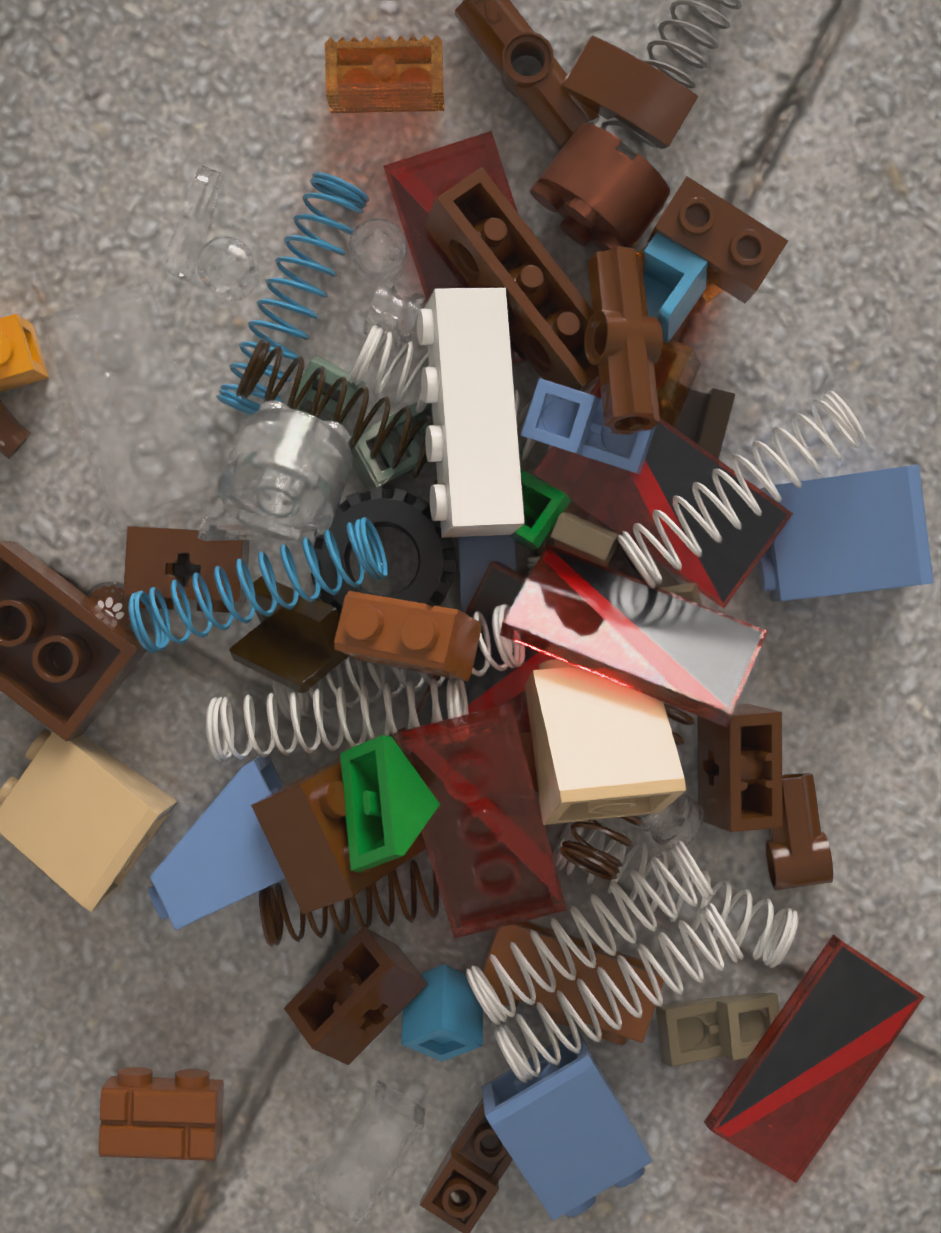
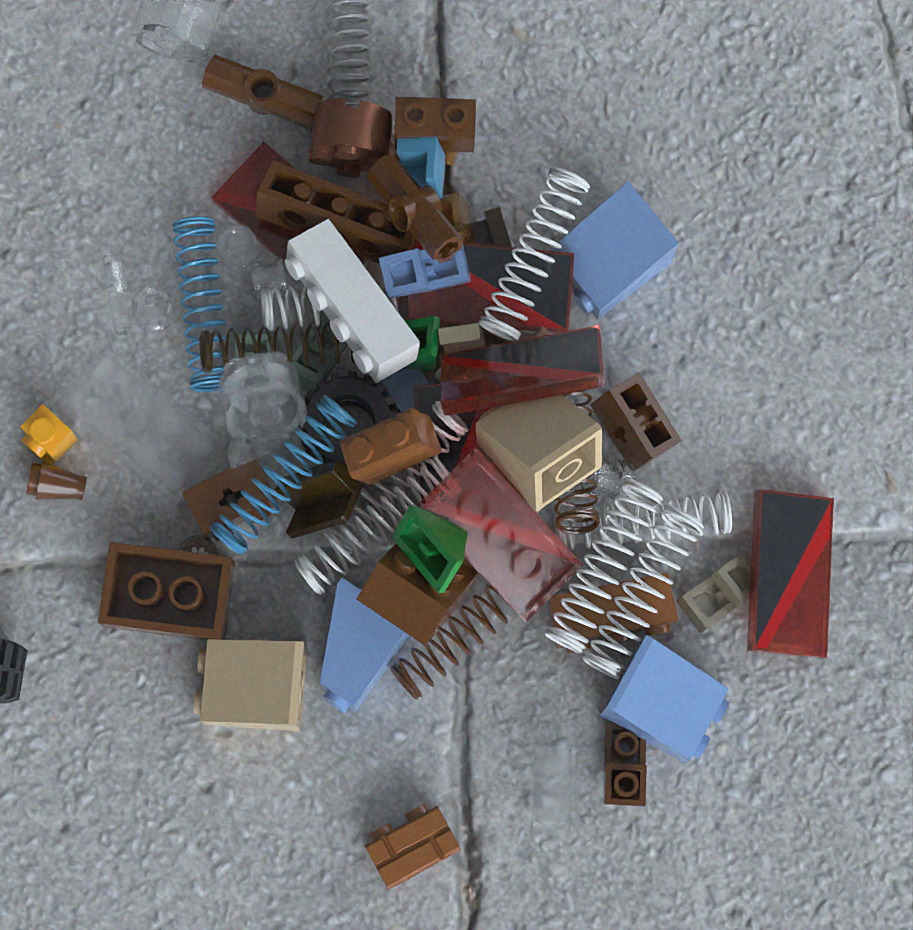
camera: 40 degrees left, 10 degrees down
reddish brown brick [284,926,428,1065] -> none
clear orange brick [325,35,444,113] -> none
dark azure panel [401,964,483,1062] -> none
reddish brown slope [560,35,698,149] -> none
reddish brown piece [766,773,833,891] -> none

